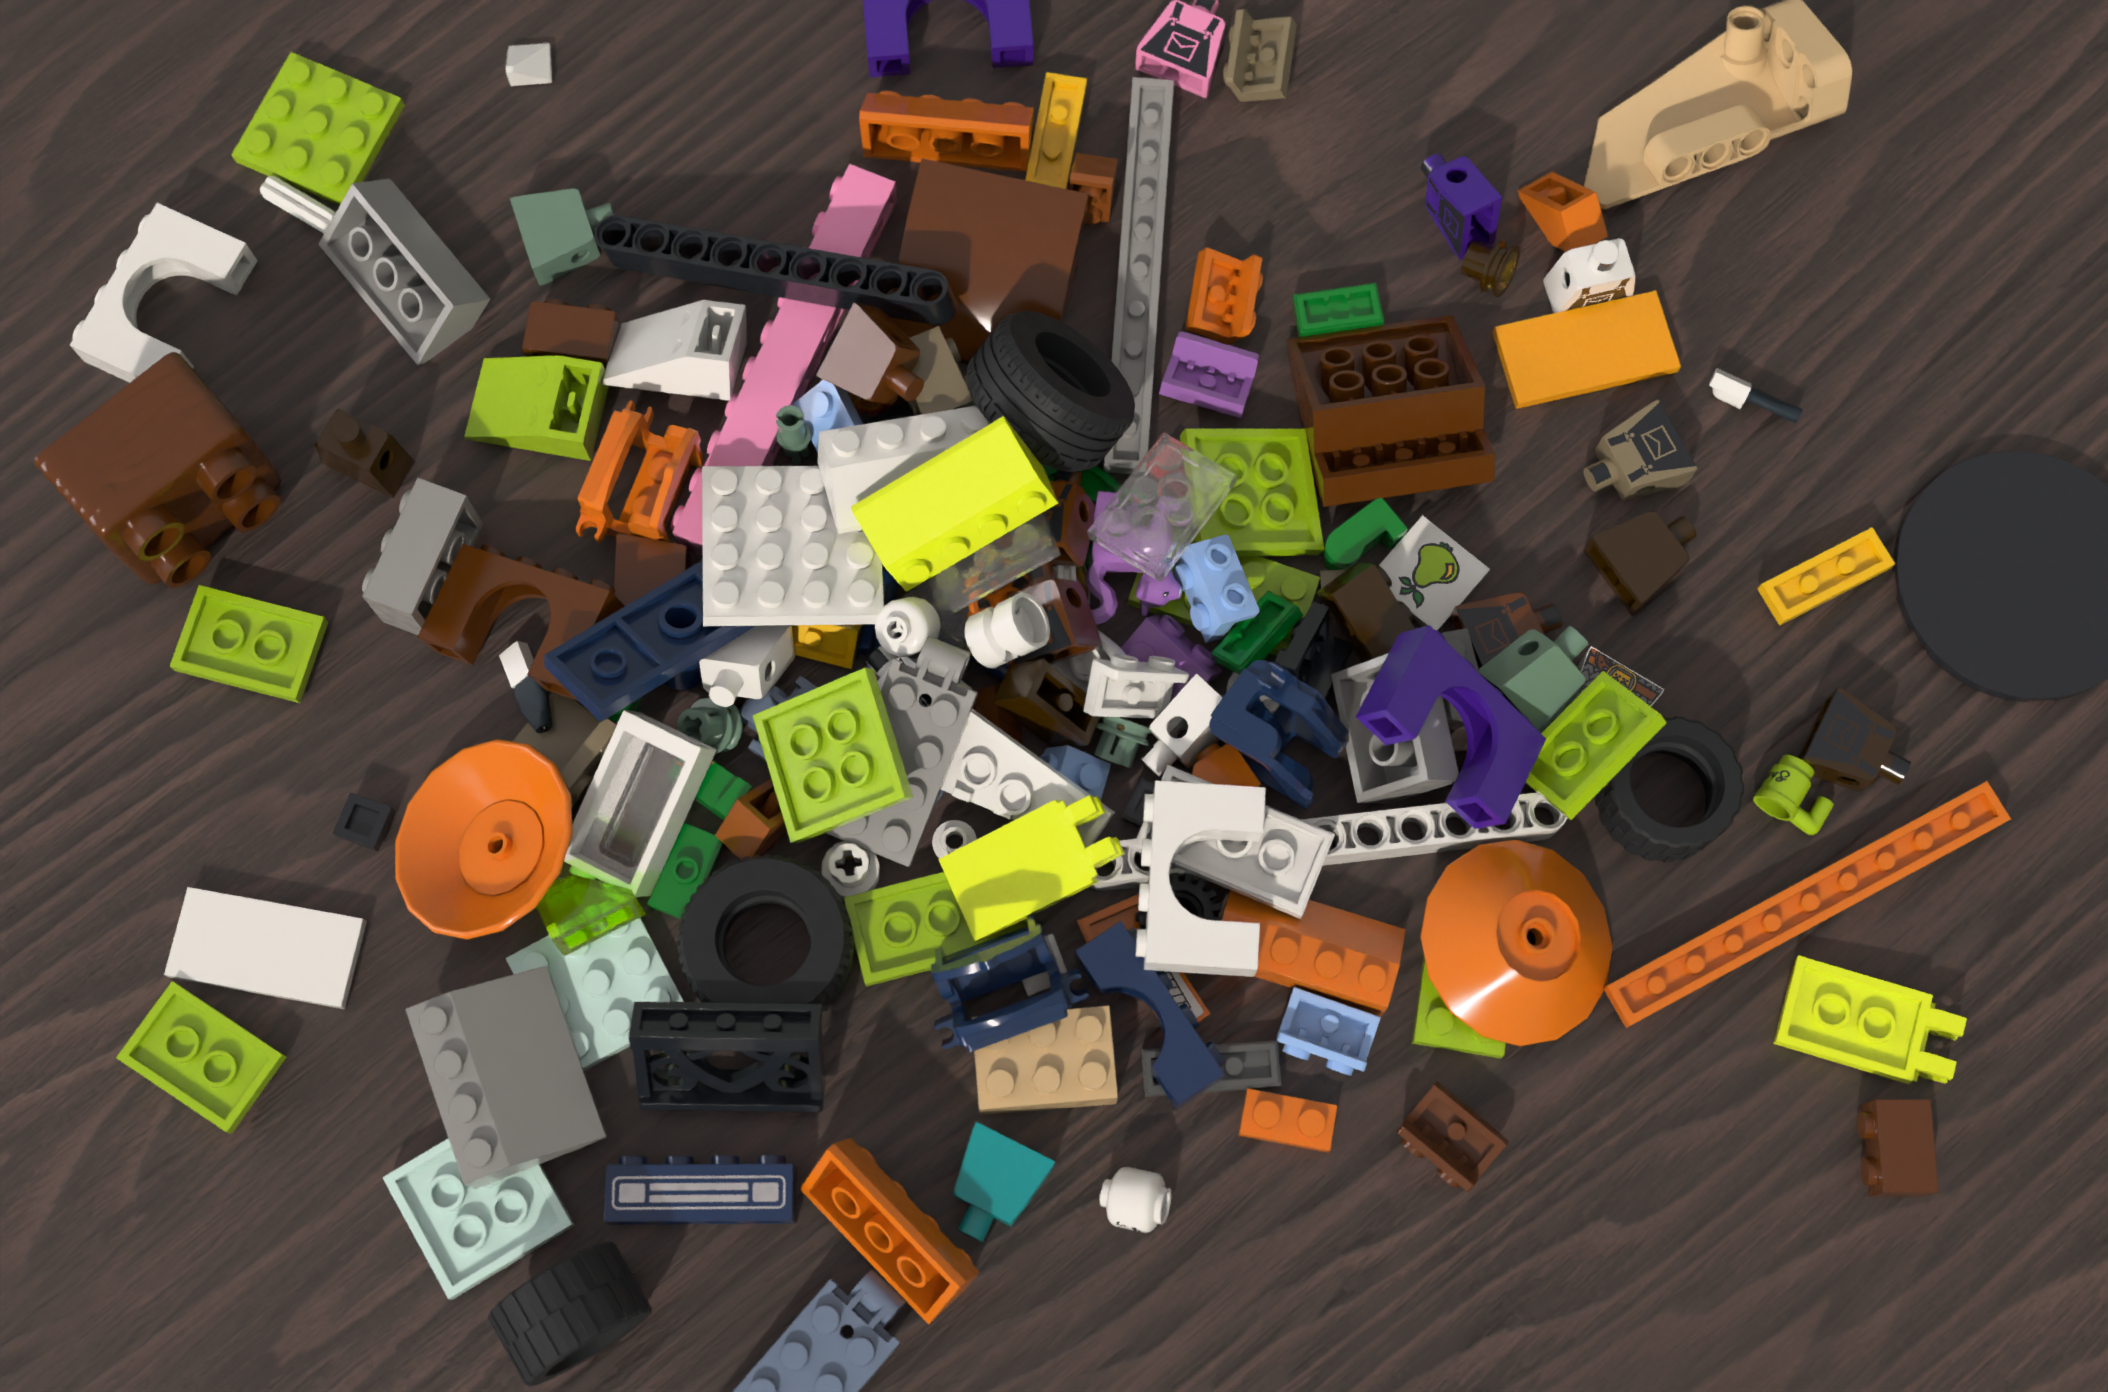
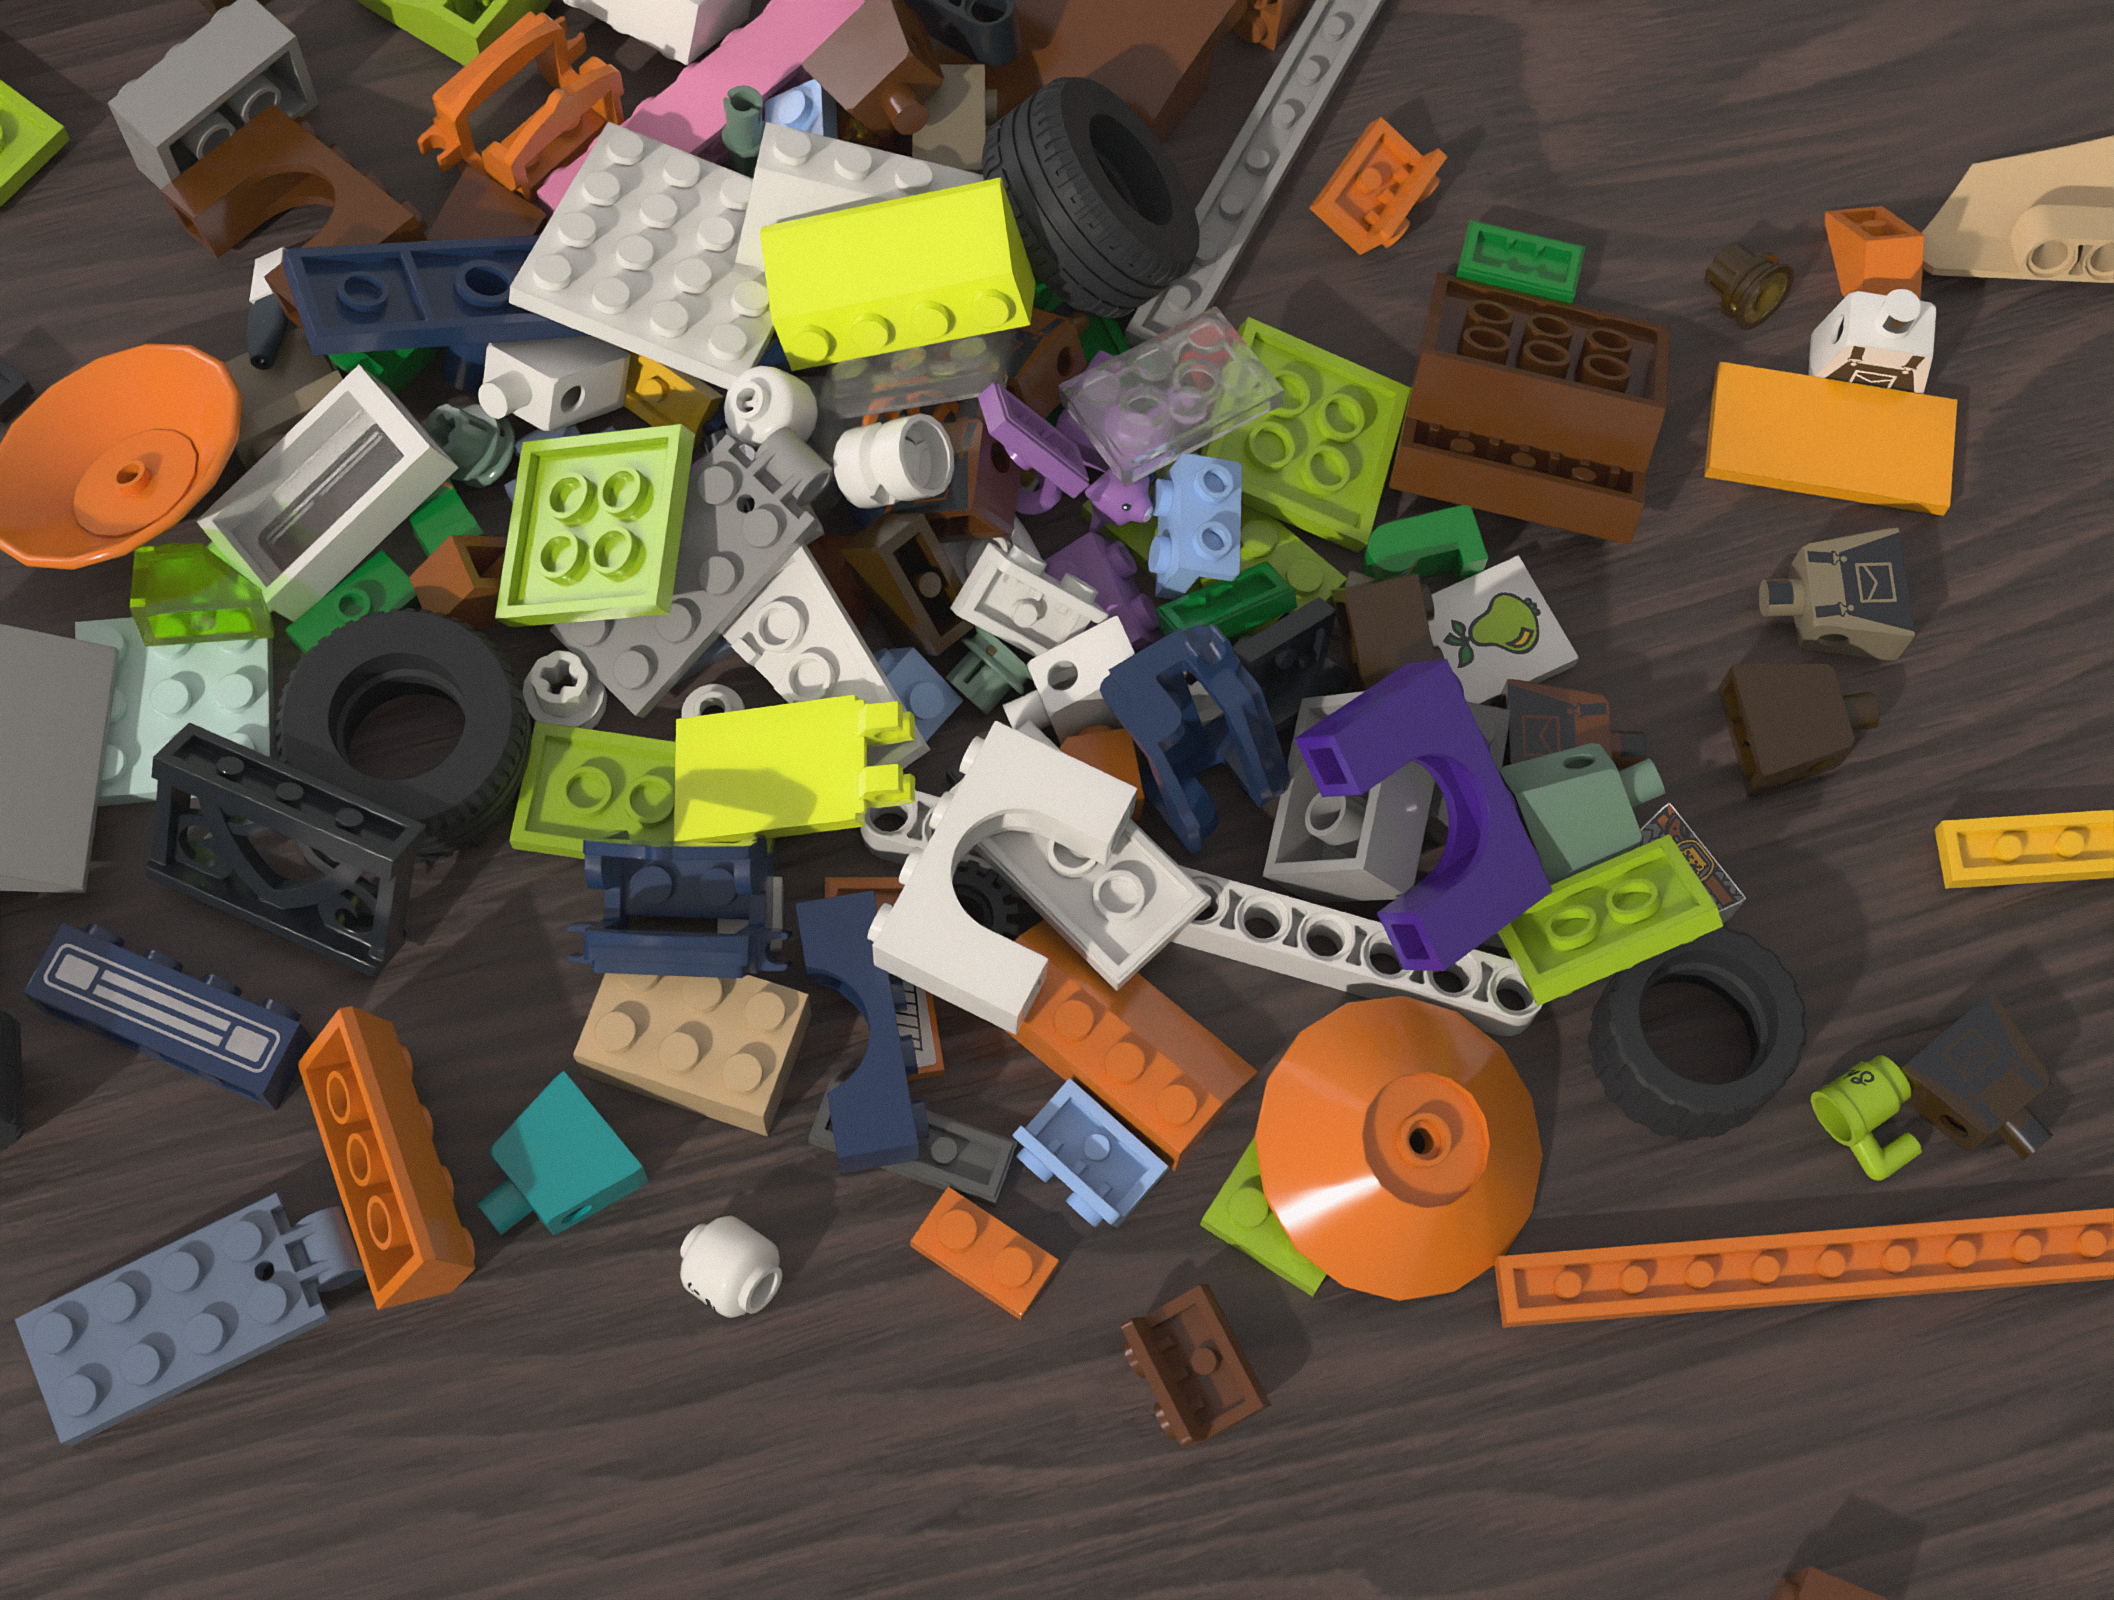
camera: 20 degrees right, 5 degrees down
medium lavender bracket [1159,331,1260,418] -> none
dark purple torso [1421,153,1502,260] -> none
piece [1709,368,1803,423] -> none
neon yellow tile [1773,955,1967,1084] -> none
none -> medium lavender plate [978,382,1090,499]

